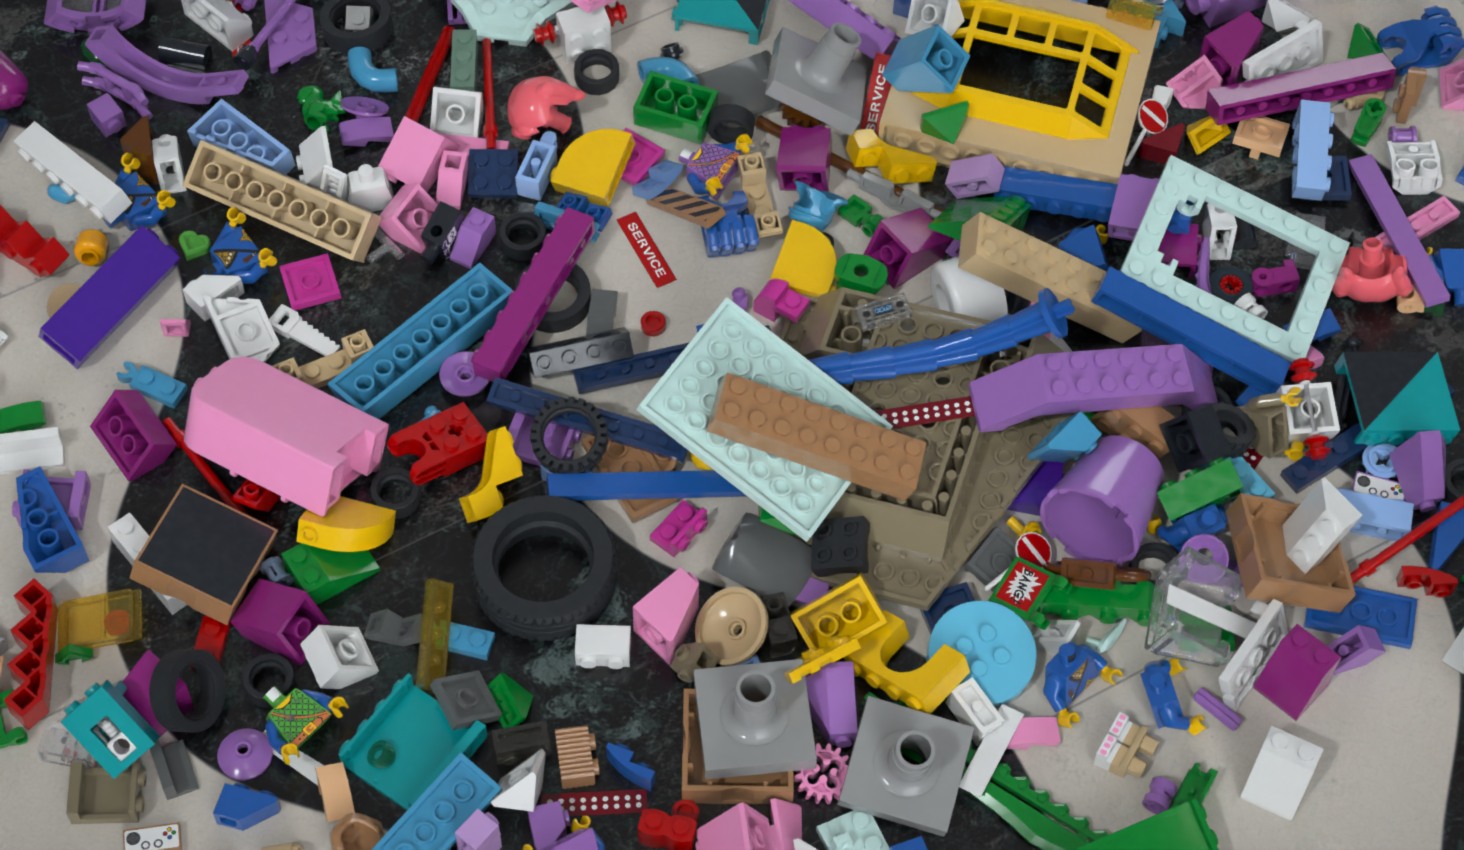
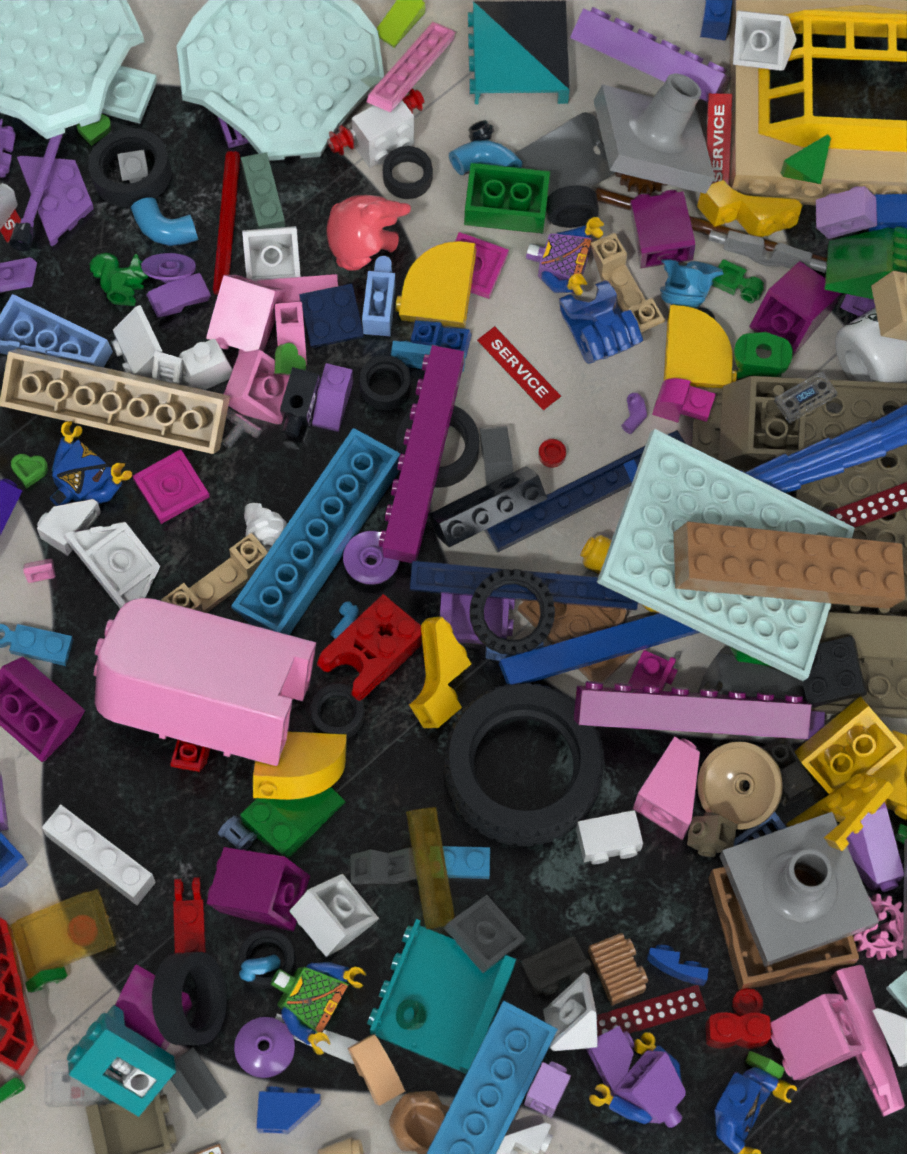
camera: 15 degrees left, 10 degrees up
black tile [130,484,278,625] -> none
red bar [162,417,249,516] -> none
white piece [269,304,341,356] -> none
red bar [482,38,498,149] -> none
green slope [487,673,534,734] -> none
medium blue slope [632,160,683,200] -> none
medium nougat tile [645,187,726,229] -> none
dark azure slope [882,25,970,93] -> none
none -> dark azure arm [239,955,280,982]
none -> white head [244,503,287,552]
none -> bright green tile [274,343,306,376]
none -> brick [574,681,811,739]

